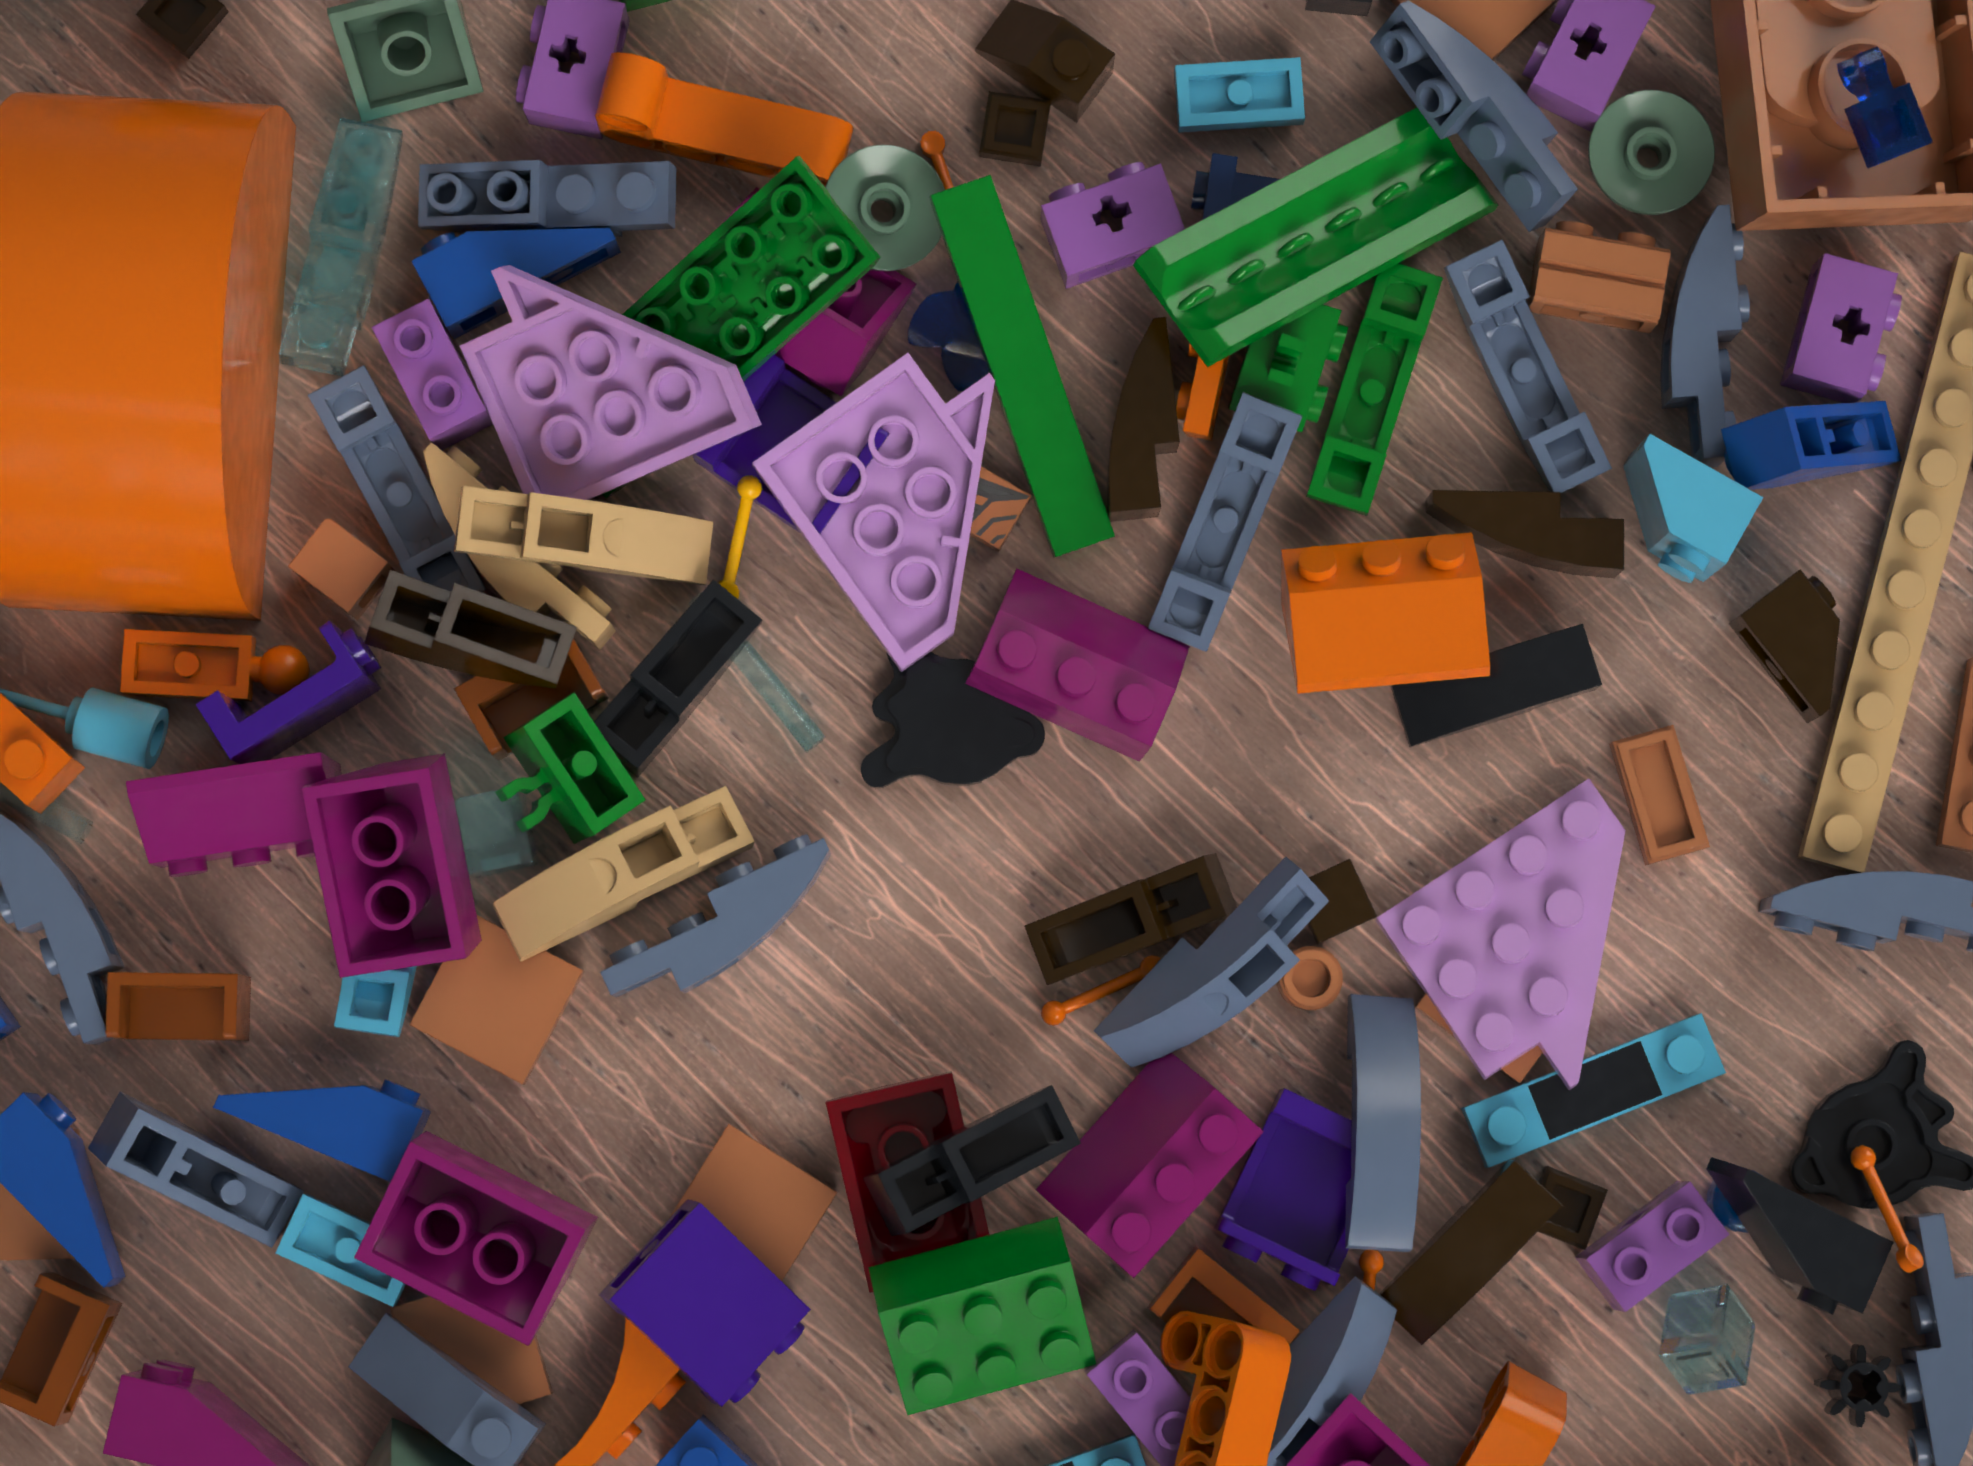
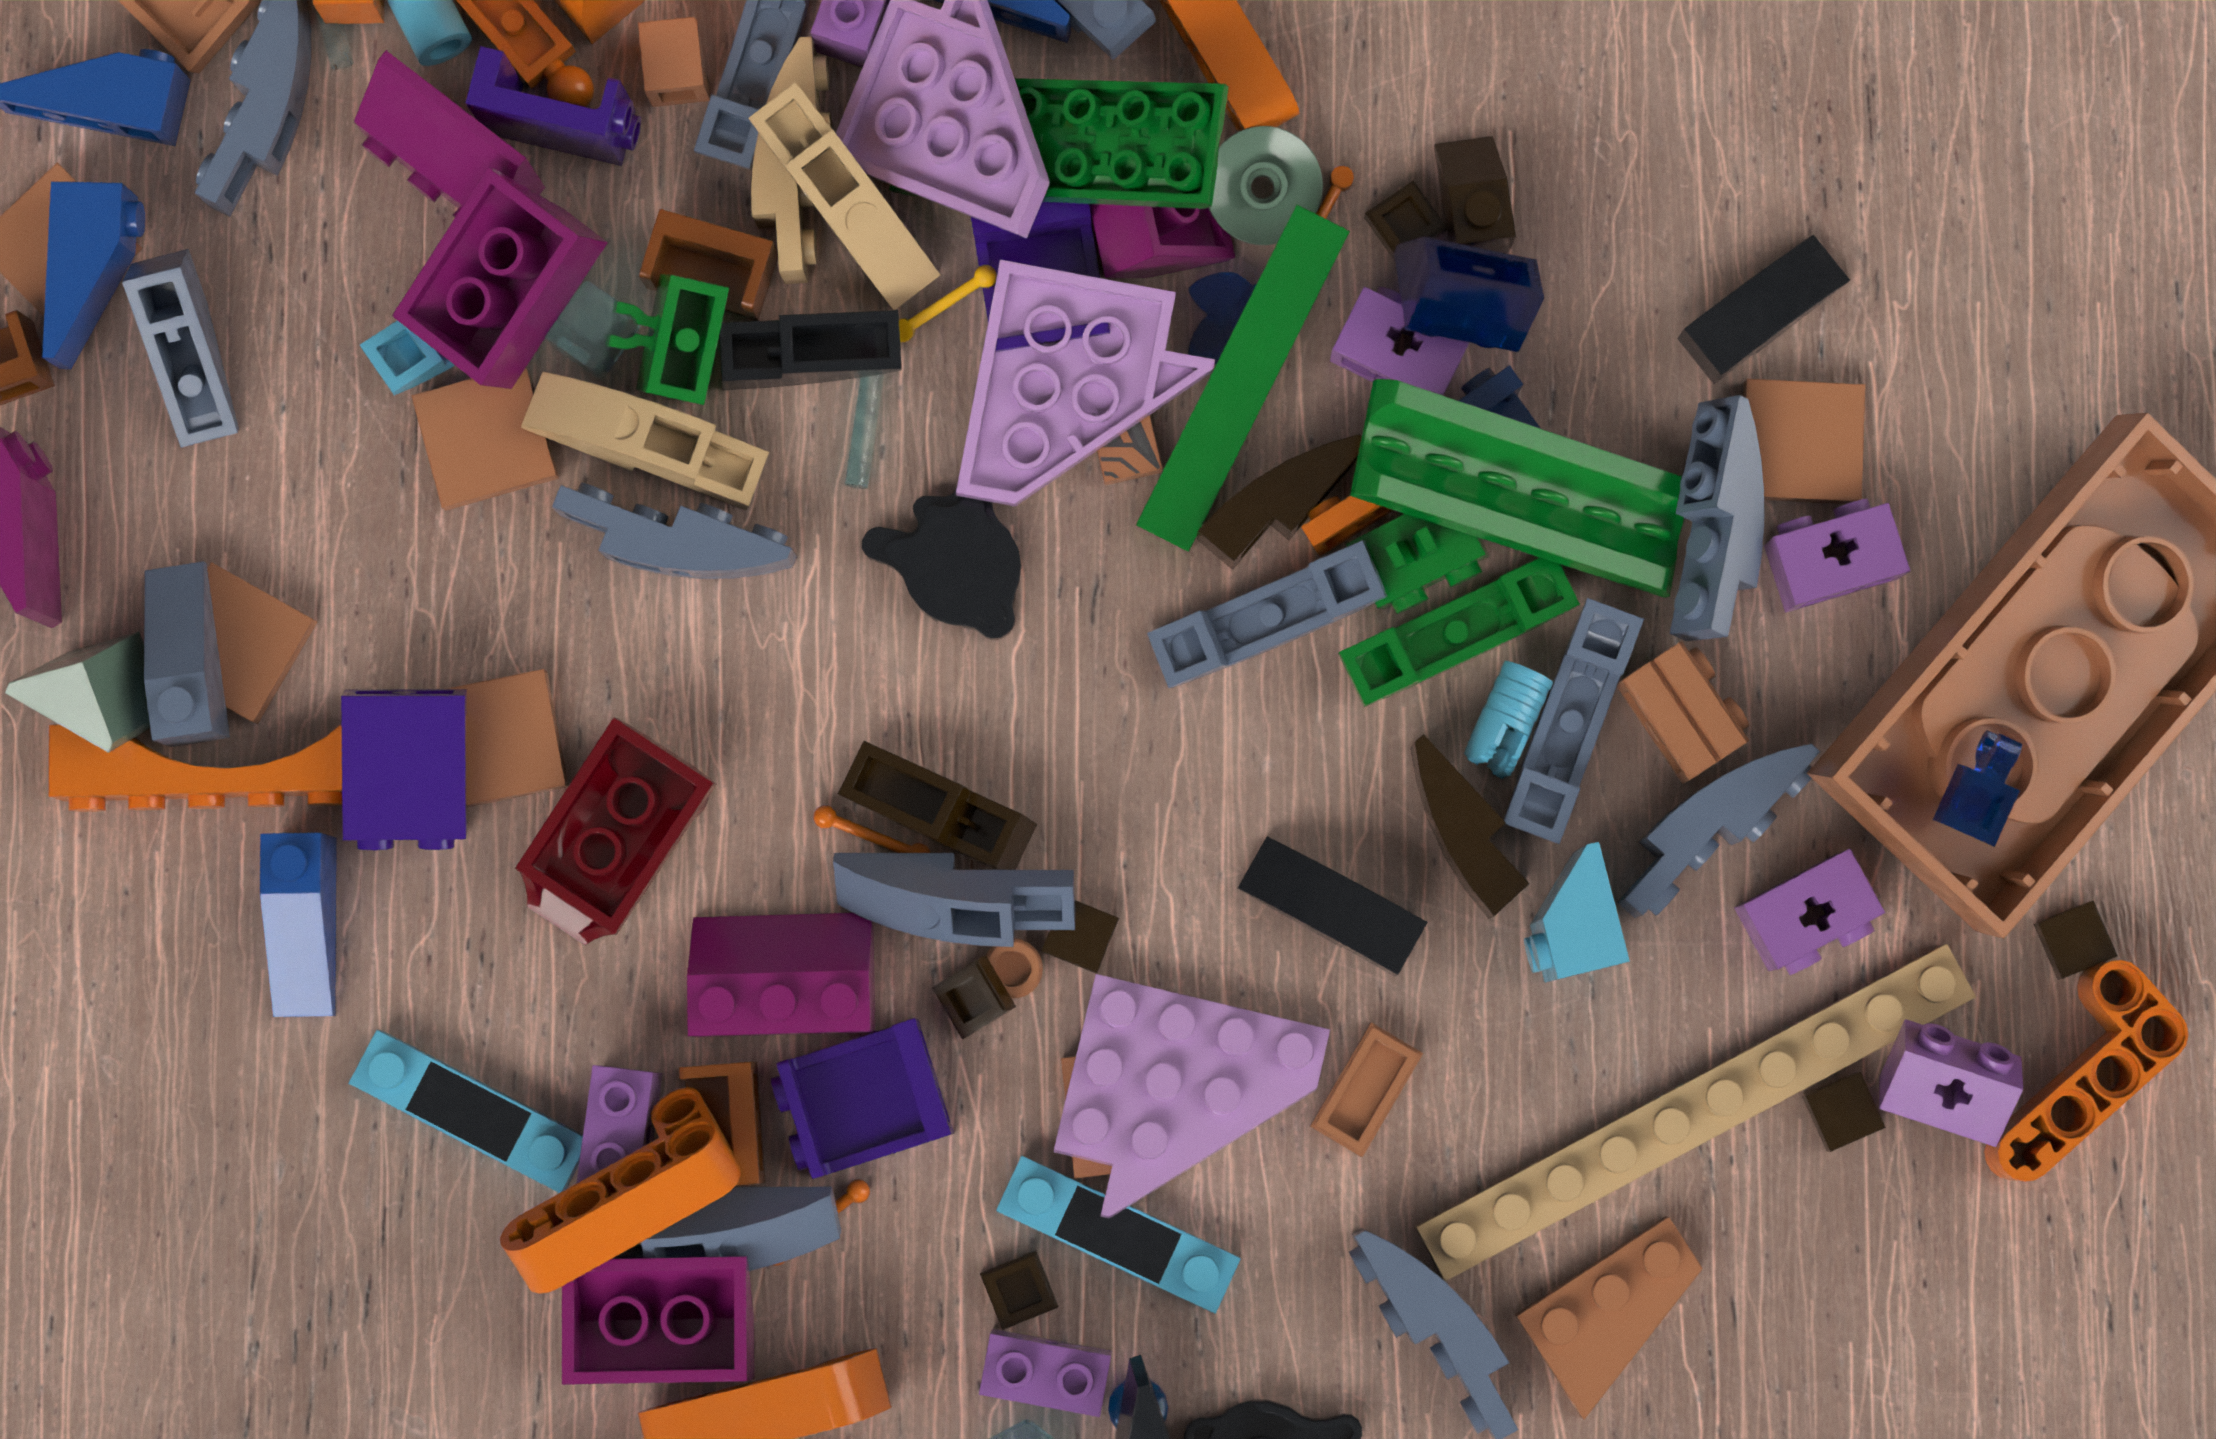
camera: 55 degrees right, 0 degrees up
dark orange panel [106,972,251,1041] -> none
blue slope [213,1079,431,1182] -> none
medium azure plate [275,1194,406,1307] -> none
magenta slope [354,1131,598,1346] -> none
dark brown slope [364,570,577,688] -> none
black slope [863,1085,1081,1236] -> none
green brick [868,1216,1097,1416] -> none
magenta slope [965,568,1190,762] -> none
medium azure plate [1174,57,1305,133] -> none
orange slope [1281,532,1490,694] -> none
sand blue slope [1345,994,1421,1252] -> none
dark brown slope [1380,1160,1563,1345] -> none
sand green dish [1588,90,1715,215] -> none
blue slope [1721,401,1902,490] -> none
dark brown slope [1729,569,1840,723] -> none
none -> dark brown tile [932,955,1016,1039]
none -> clear blue slope [1394,236,1544,352]
none -> medium azure hinge [1464,661,1553,779]

